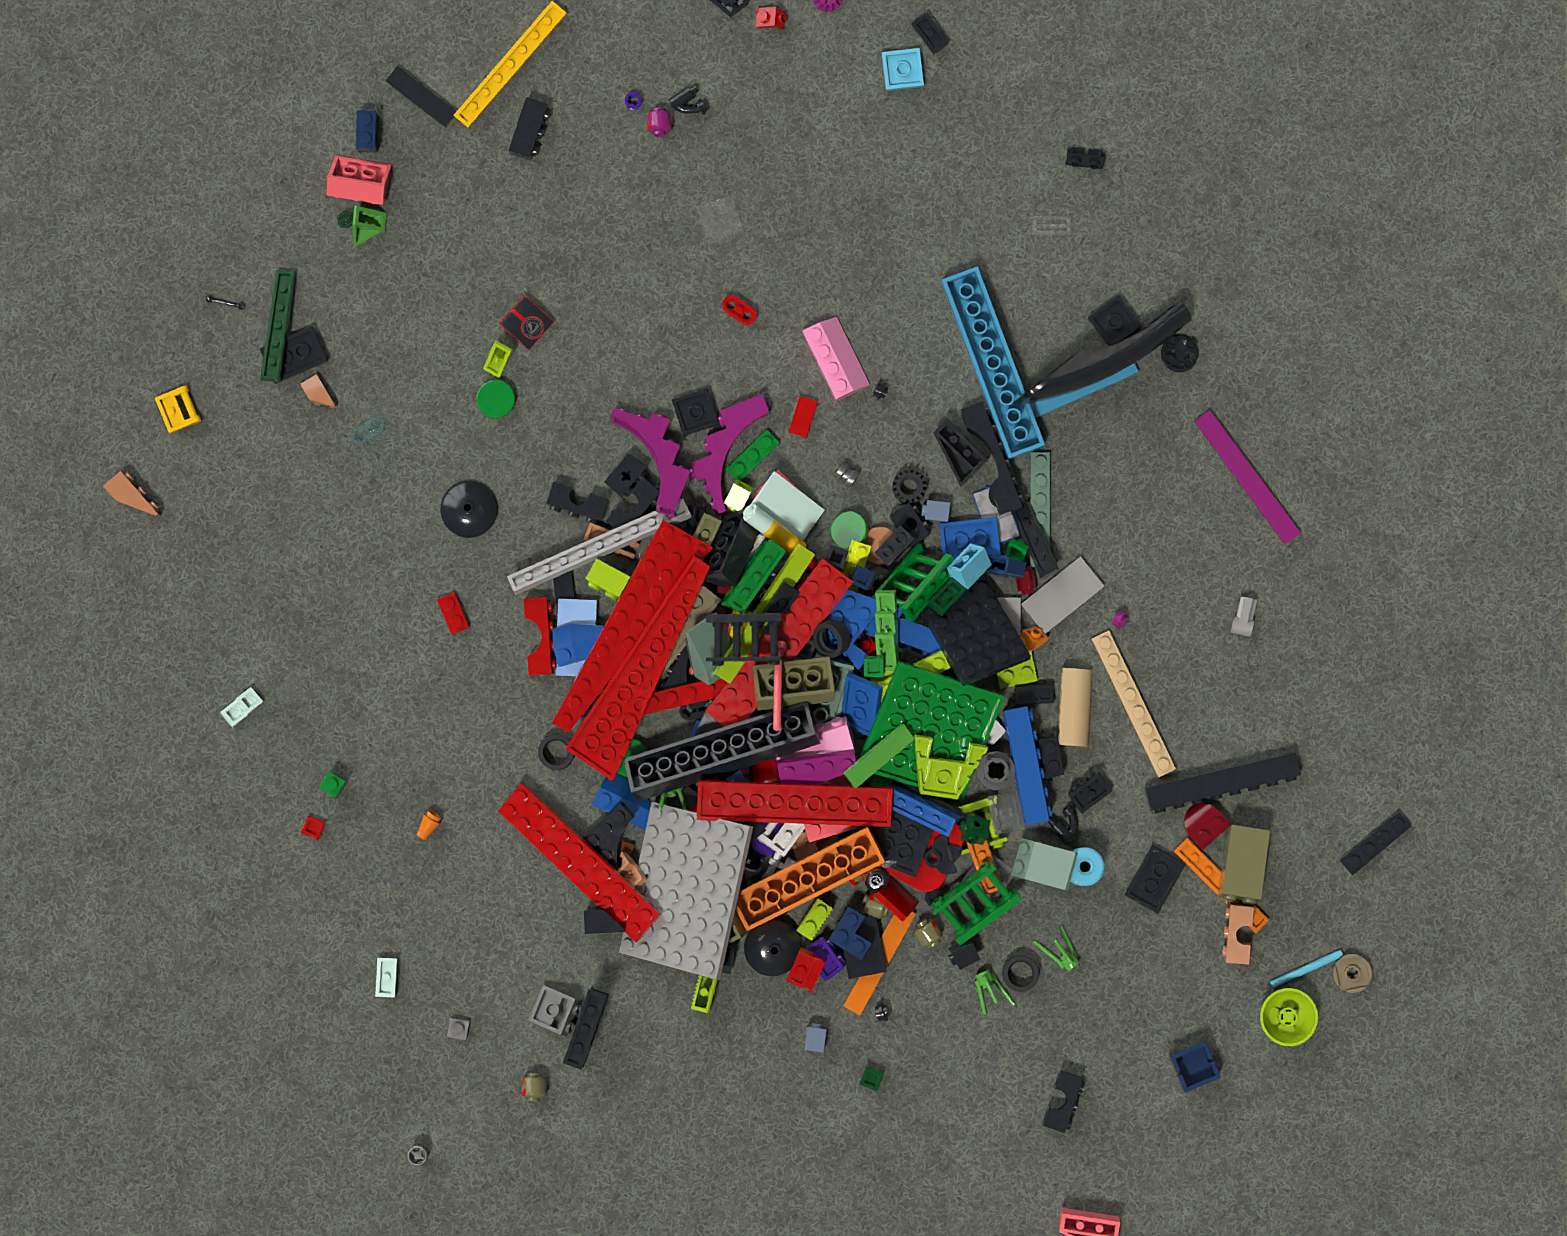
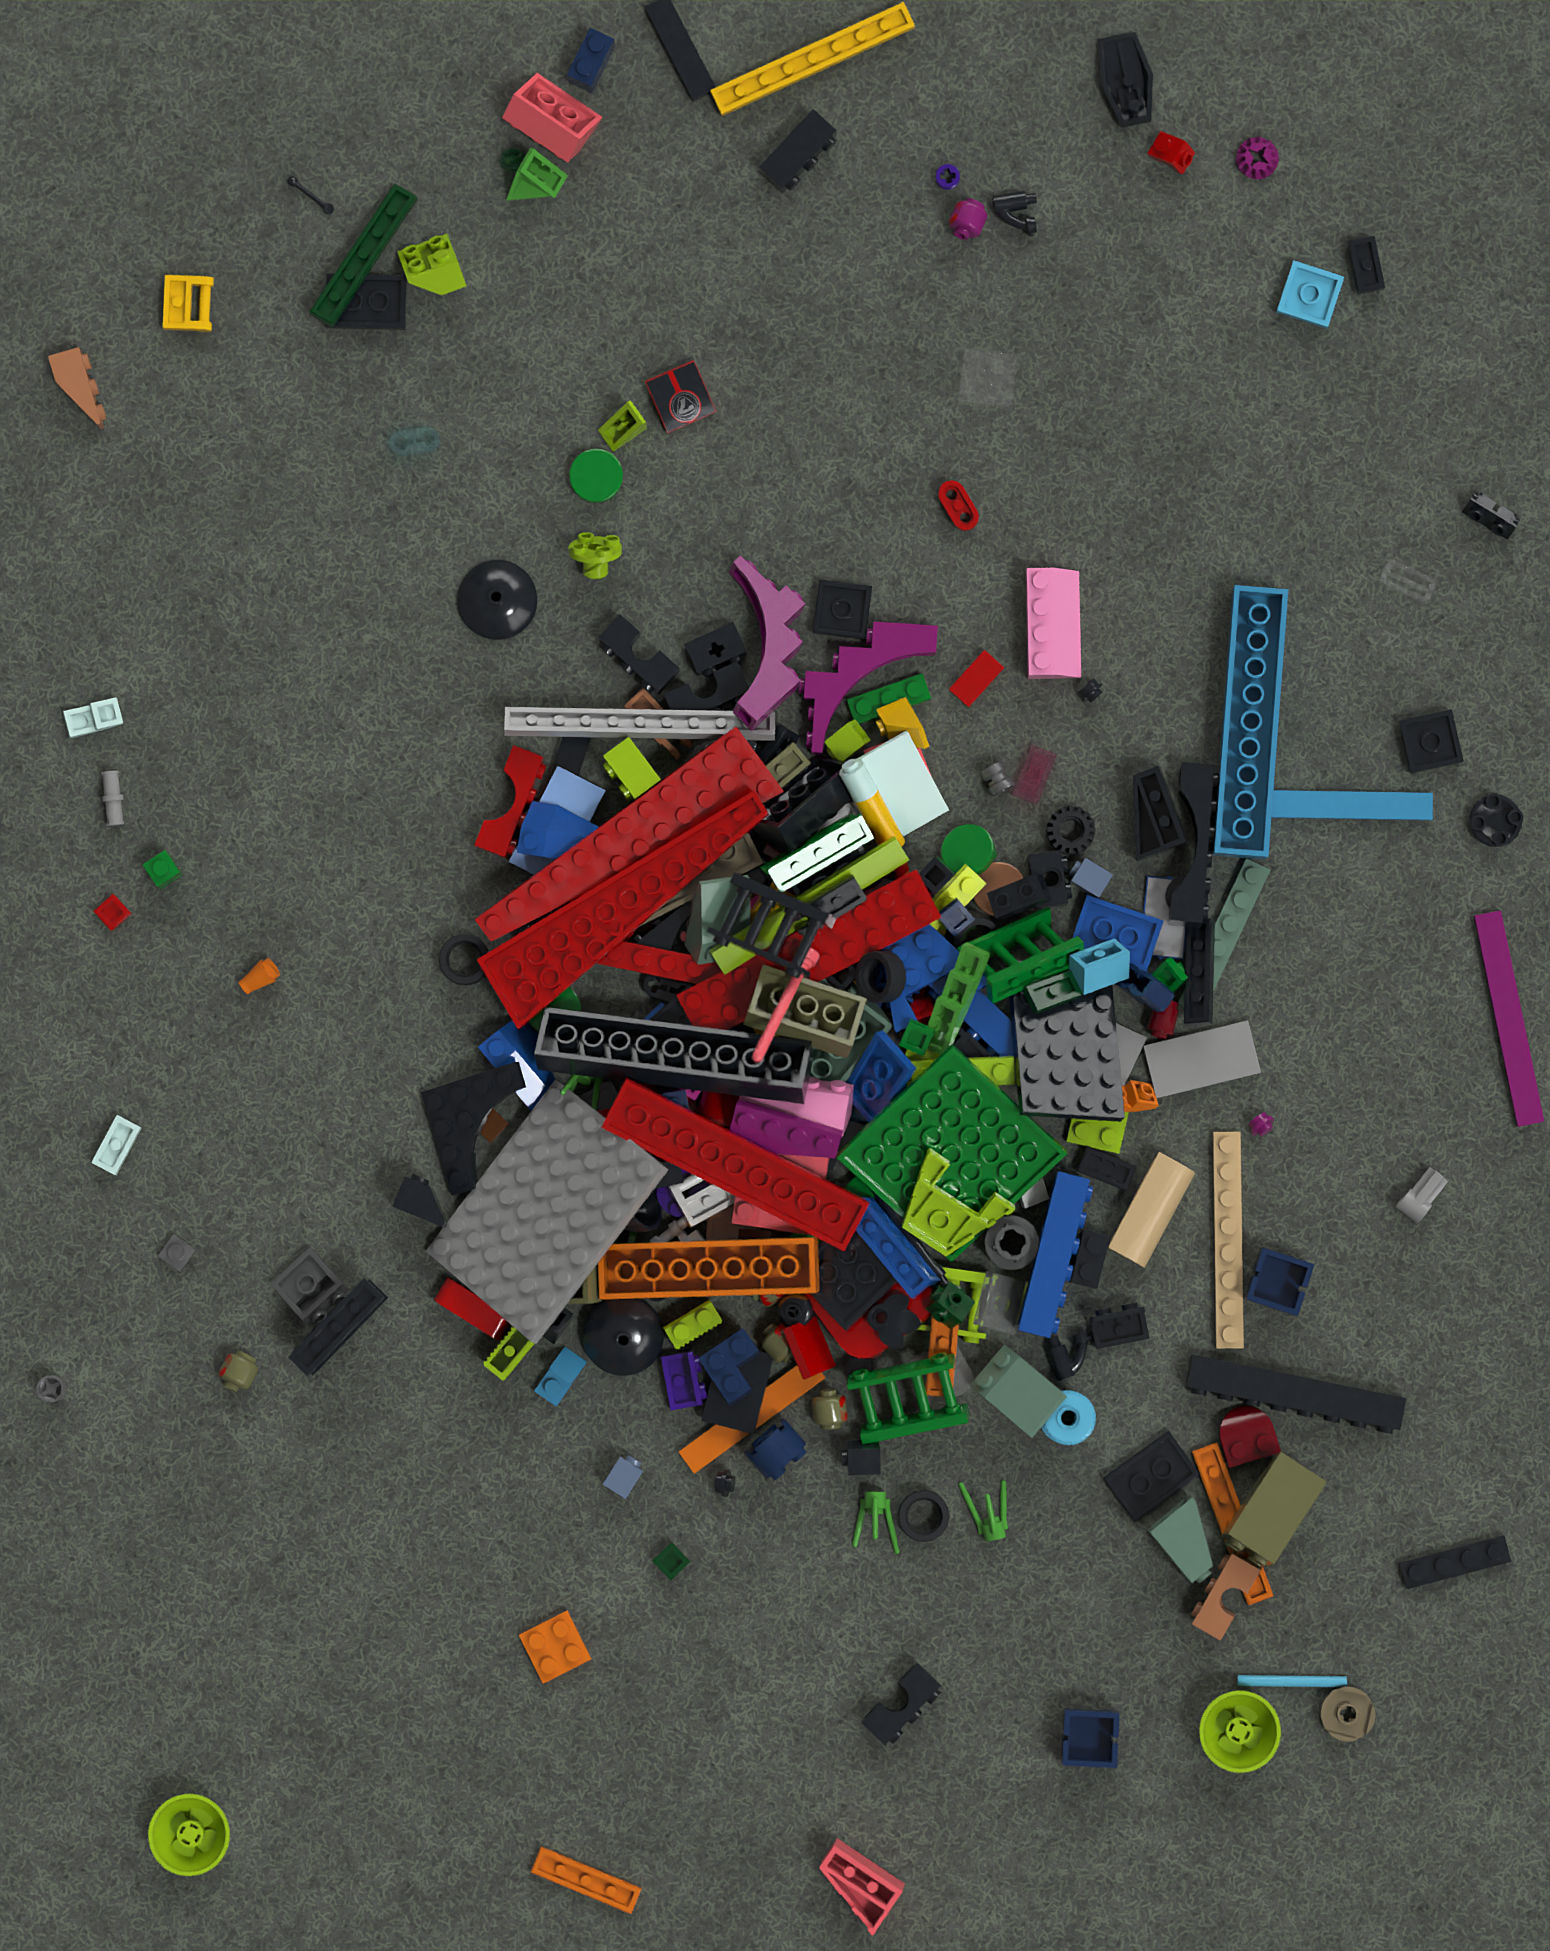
camera: 25 degrees right, 0 degrees up
nougat slope [300,374,336,408] -> none
red plate [437,592,470,635] -> none
red plate [498,782,662,942] -> none
nougat slope [618,851,647,890] -> none
red plate [786,948,826,992] -> none
bright green tile [843,724,914,788] -> none
black slope [1013,301,1192,406] -> none
none -> light grey pin [101,771,124,826]
none -> lime slope [397,234,466,295]
none -> red beam [434,1277,510,1341]
none -> orange plate [519,1610,592,1684]
none -> dark azure slope [534,1347,587,1407]
none -> lime plate [568,532,622,579]
none -> dark blue brick [744,1418,807,1481]
none -> yellow slope [876,697,929,749]
none -> clear pink plate [1012,745,1057,805]
none -> sand green slope [1147,1496,1213,1583]
none -> dark blue piece [1244,1247,1315,1316]

